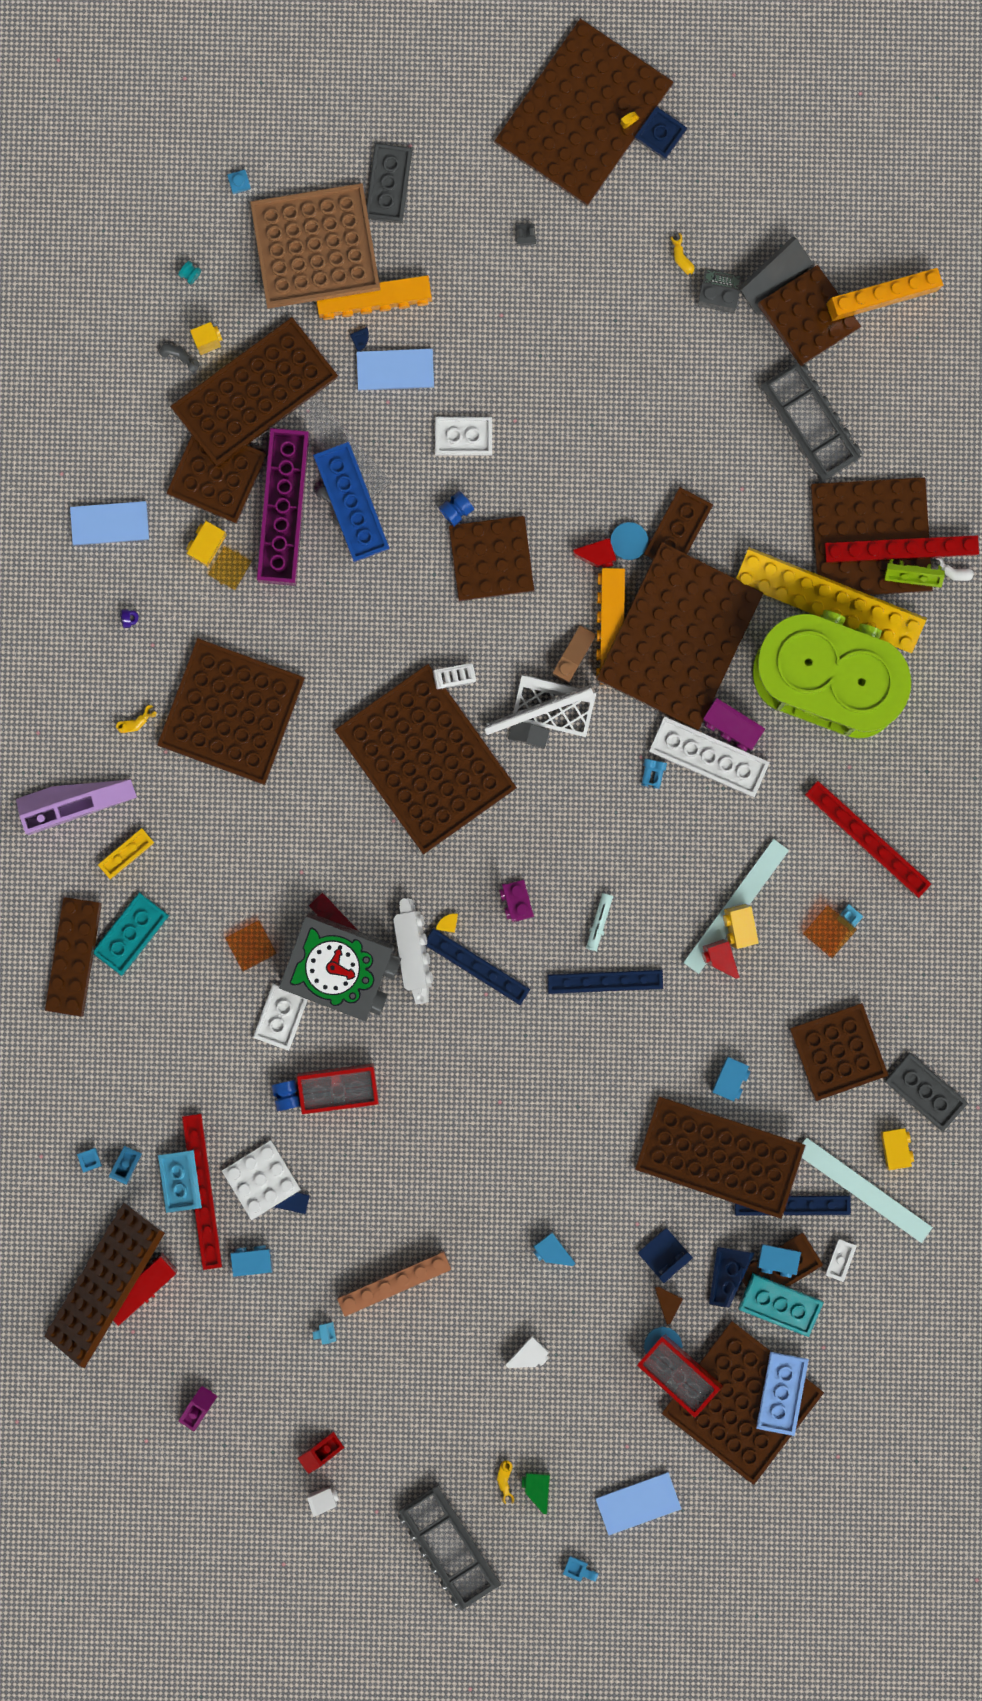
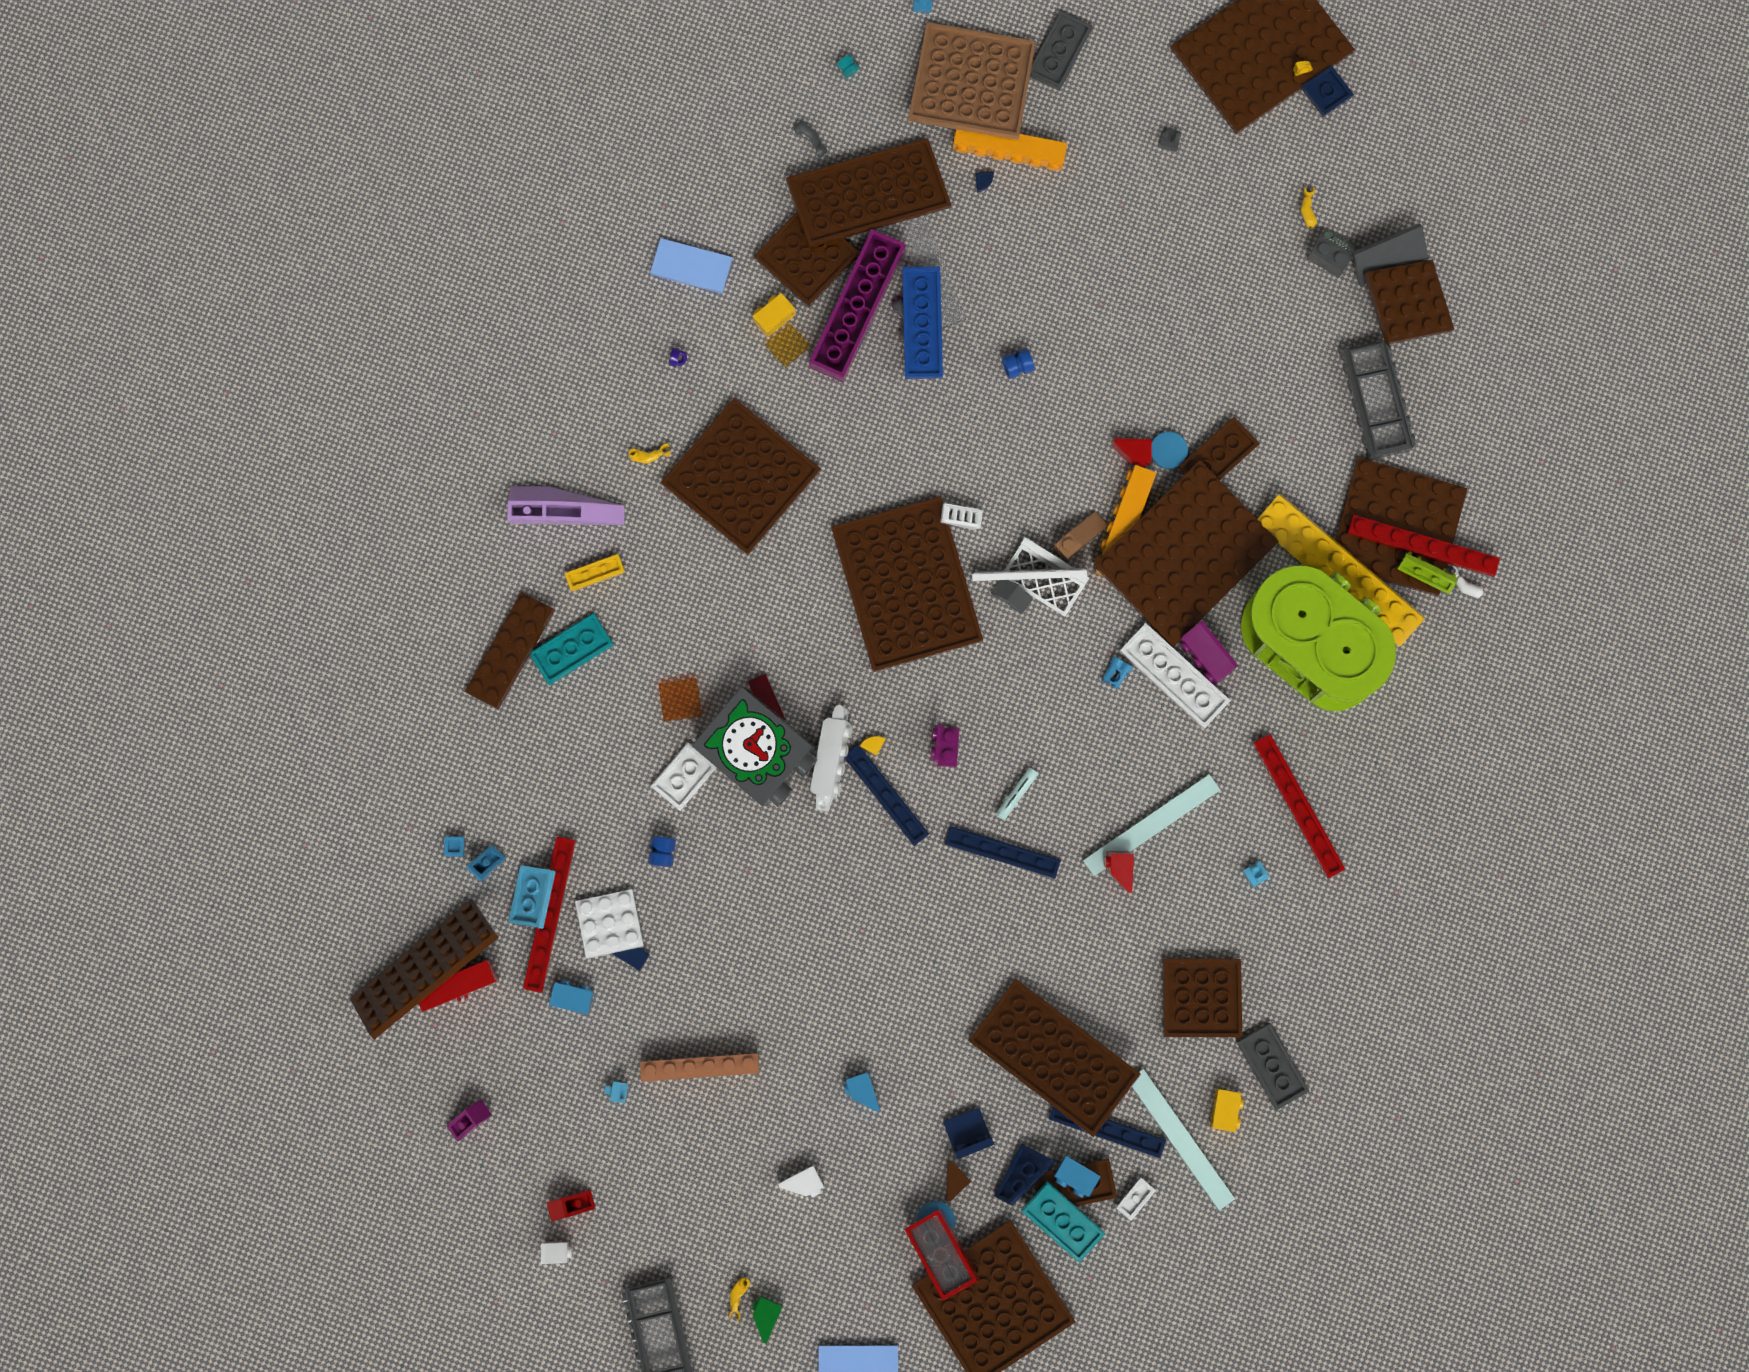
camera: 15 degrees right, 5 degrees down
yellow brick [190,322,223,355] -> none
clear brick [297,1063,379,1114] -> none
light blue tile [357,349,434,391] -> none
white tile [435,417,492,456] -> none
reddish brown plate [449,516,535,602] -> none
dark azure brick [712,1057,751,1102] -> none
yellow brick [723,904,759,949] -> none
light blue tile [756,1351,809,1436] -> none
clear orange tile [803,905,857,958] -> none
light orange brick [826,268,944,321] -> none

